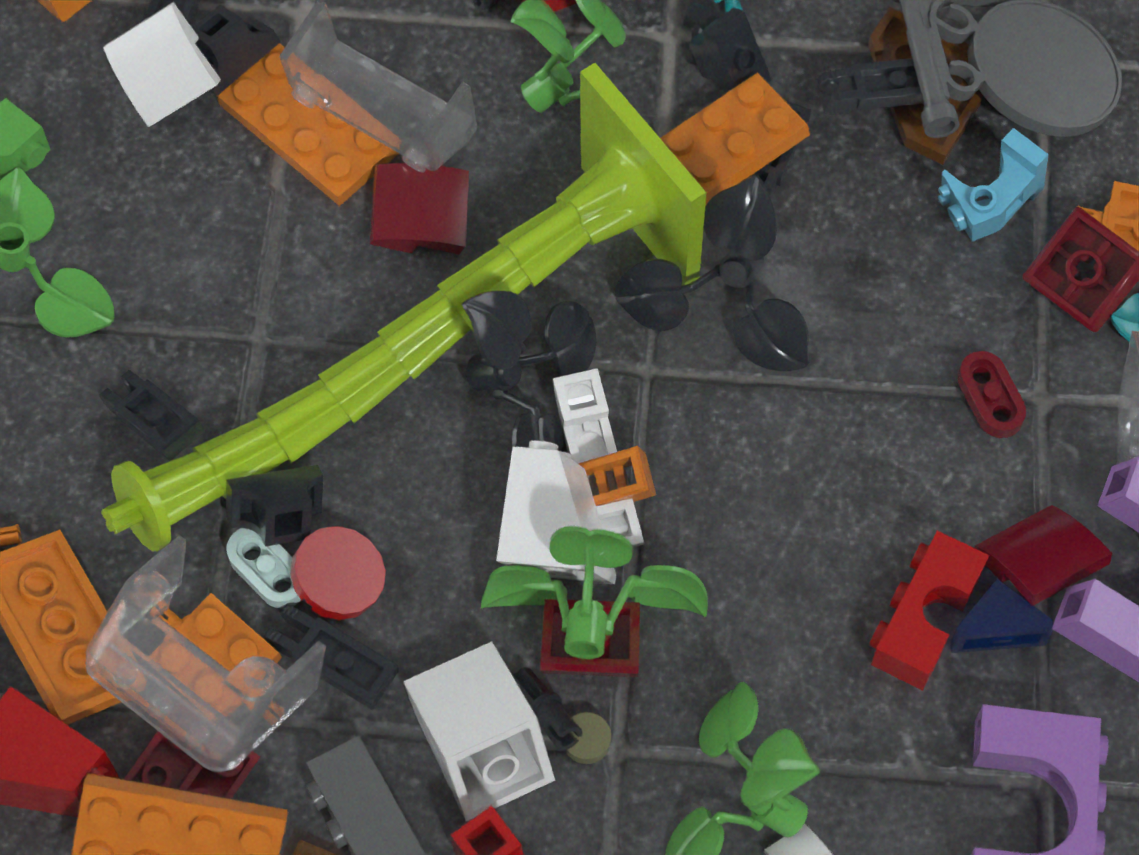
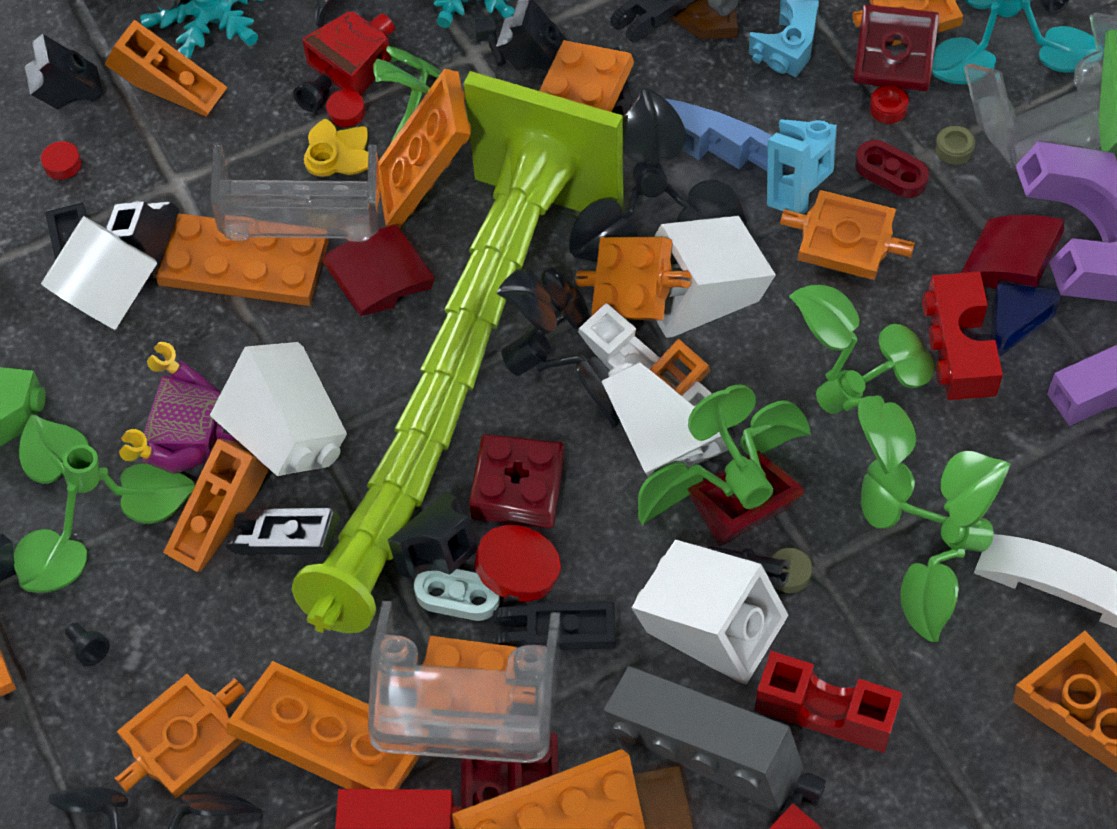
camera: 30 degrees left, 5 degrees down
none -> magenta torso [119,342,239,474]
none -> orange slope [163,439,269,572]
none -> white slope [210,342,347,476]
none -> yellow plate [304,119,376,177]
none -> red tile [326,89,365,127]
none -> orange plate [376,68,471,228]
none -> dark red brick [469,434,565,528]
none -> orange plate [575,237,692,321]
none -> white slope [654,216,776,338]
none -> medium blue slope [666,99,789,175]
none -> medium azure tile [767,119,837,214]
none -> orange plate [780,190,915,280]
none -> bright green plant [789,285,935,474]
none -> red tile [869,85,909,124]
none -> olive tile [935,126,975,165]

